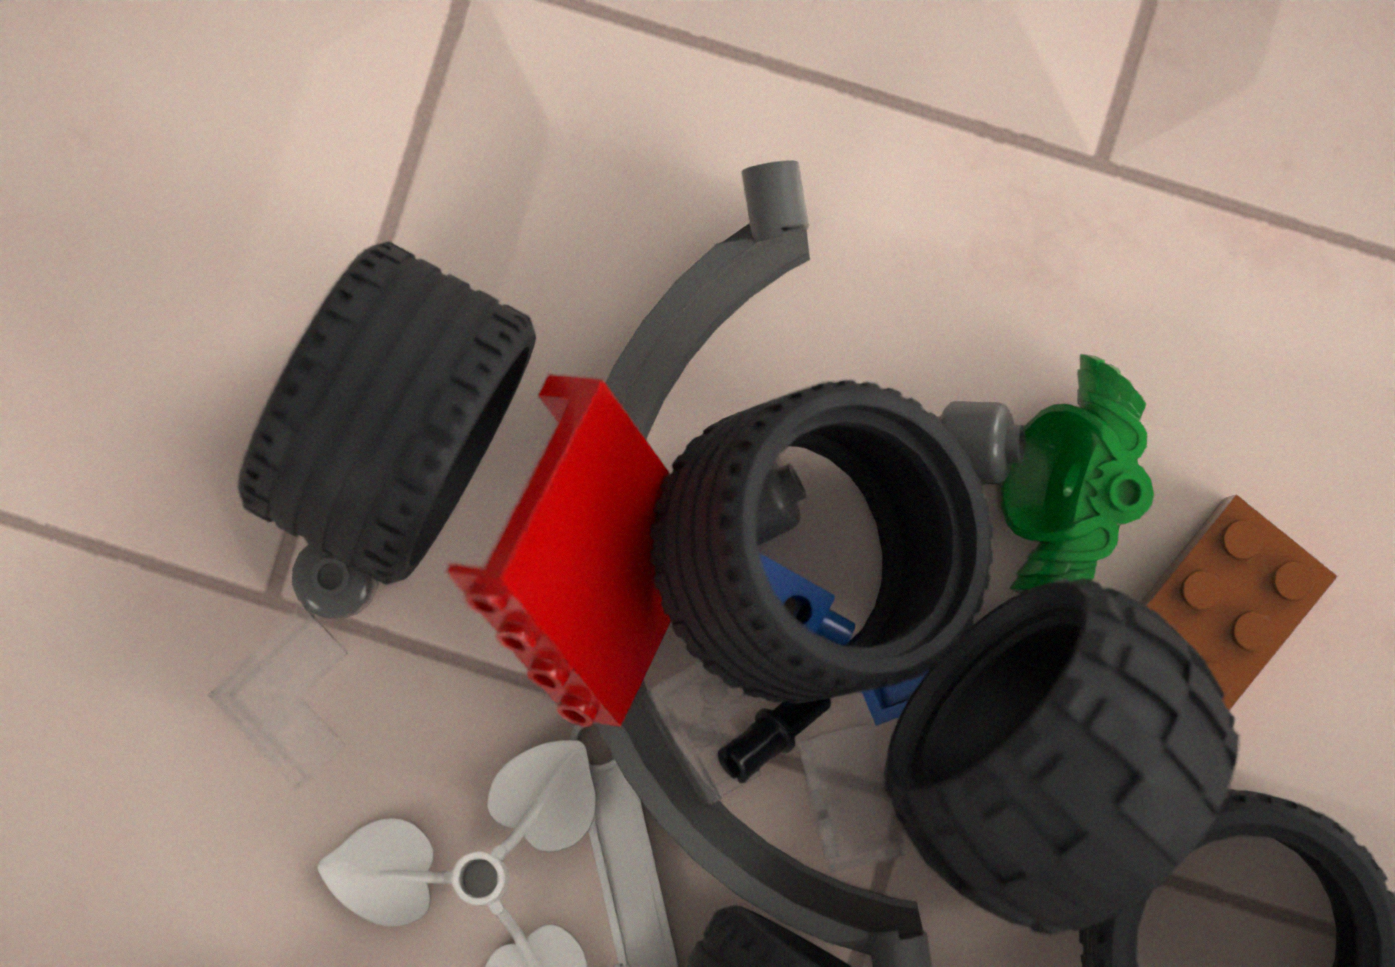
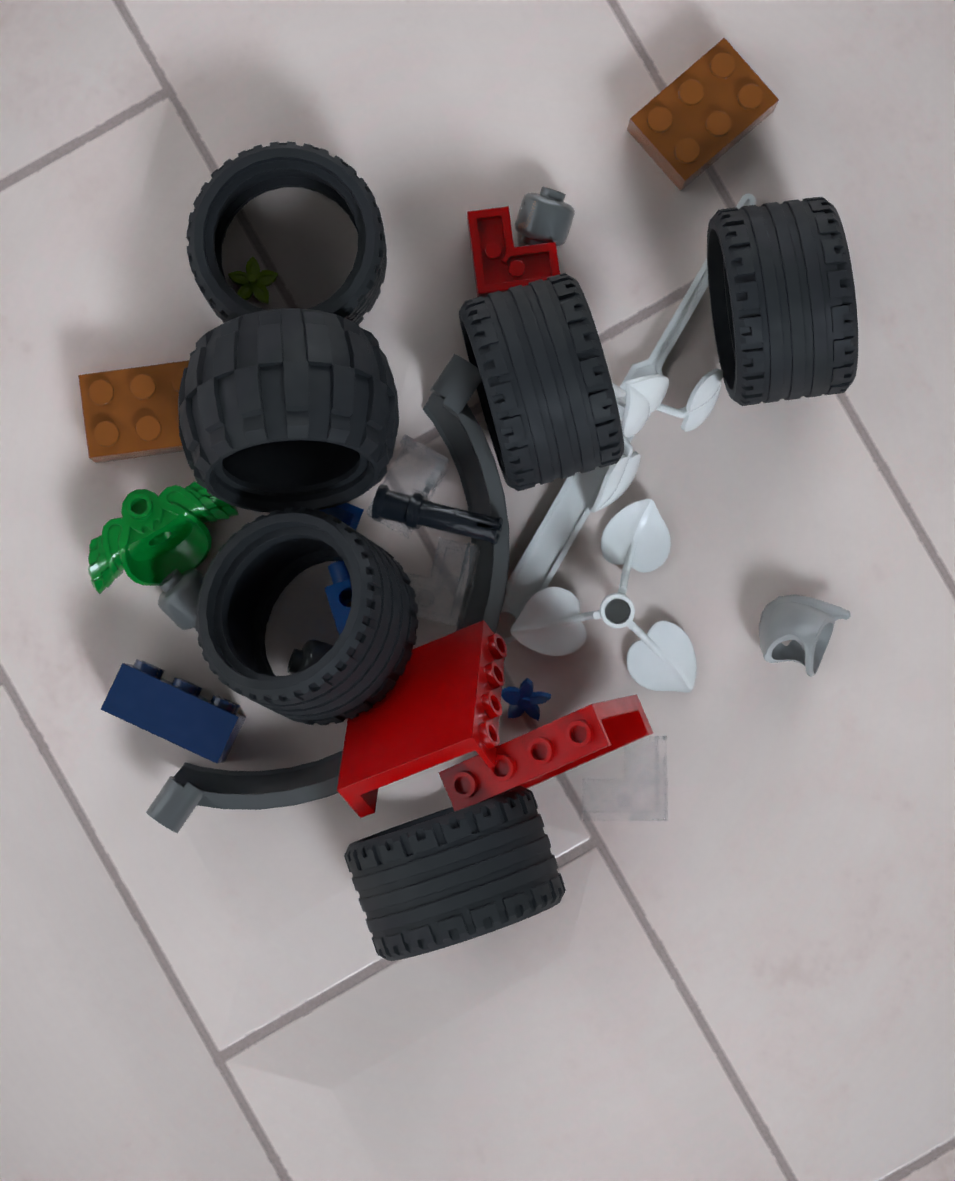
camera: 145 degrees left, 0 degrees up
dark grey head [292,544,378,619] -> none
black axle [717,698,831,783] -> none
none -> dark blue brick [100,659,246,764]
none -> plant [228,256,278,304]
none -> black pin [372,484,503,544]
none -> red panel [438,694,653,811]
none -> blue plant [501,678,551,721]

